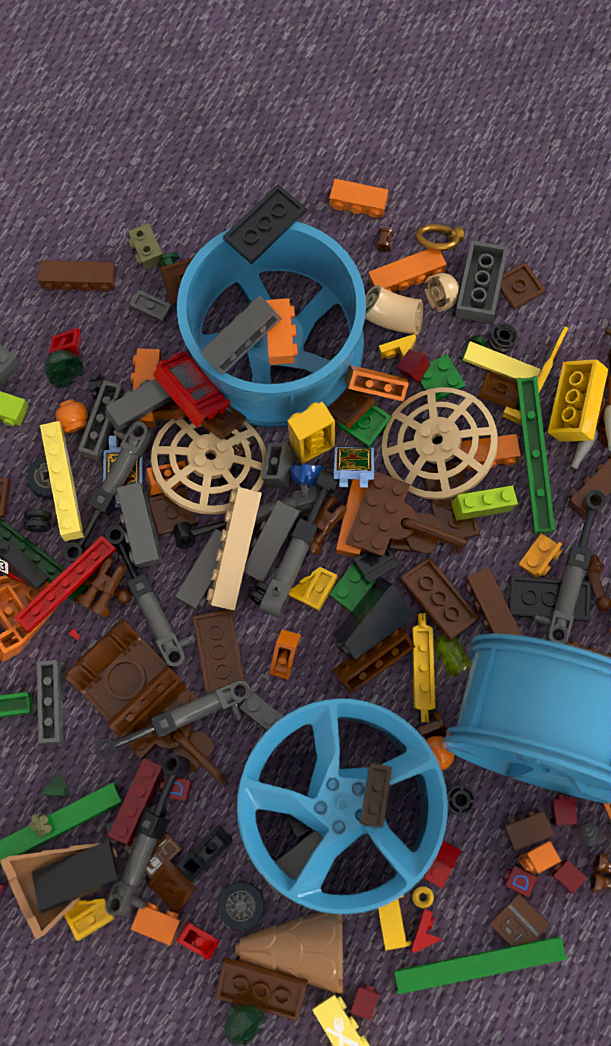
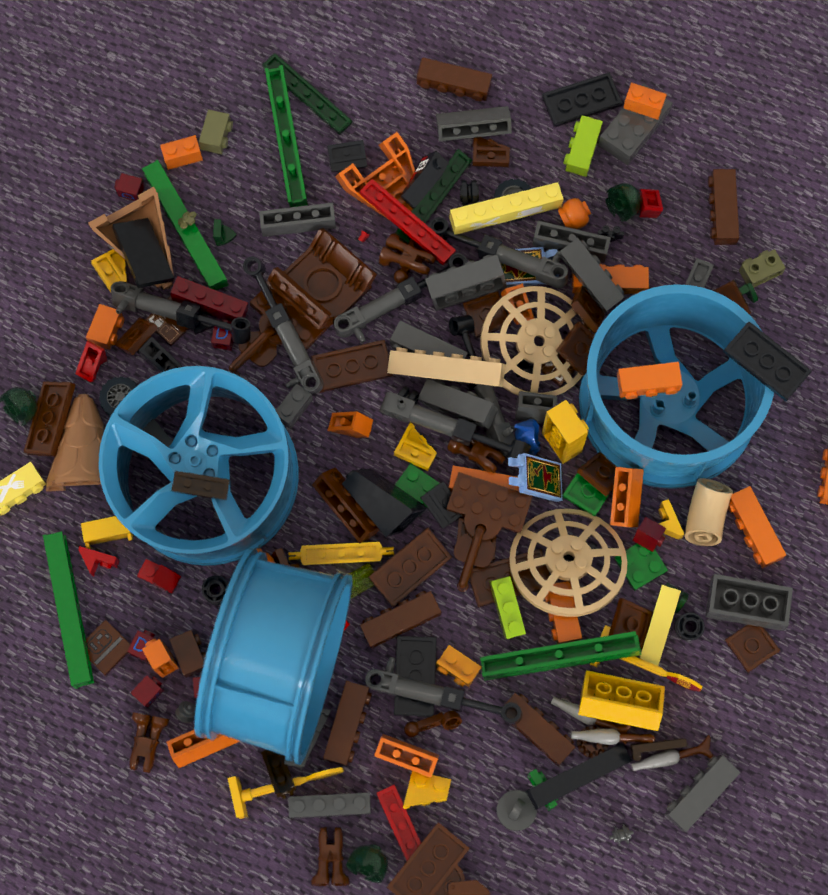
camera: 85 degrees right, 0 degrees up
red door [153,351,231,427] -> none
dark grey brick [200,295,282,375] -> none
dark red brick [350,984,379,1021] -> none
reddish brown bush [374,227,394,252] -> none
yellow plate [412,886,434,908] -> none
pearl gold piece [415,224,464,251] -> none
tan cylinder [425,273,460,312] -> none

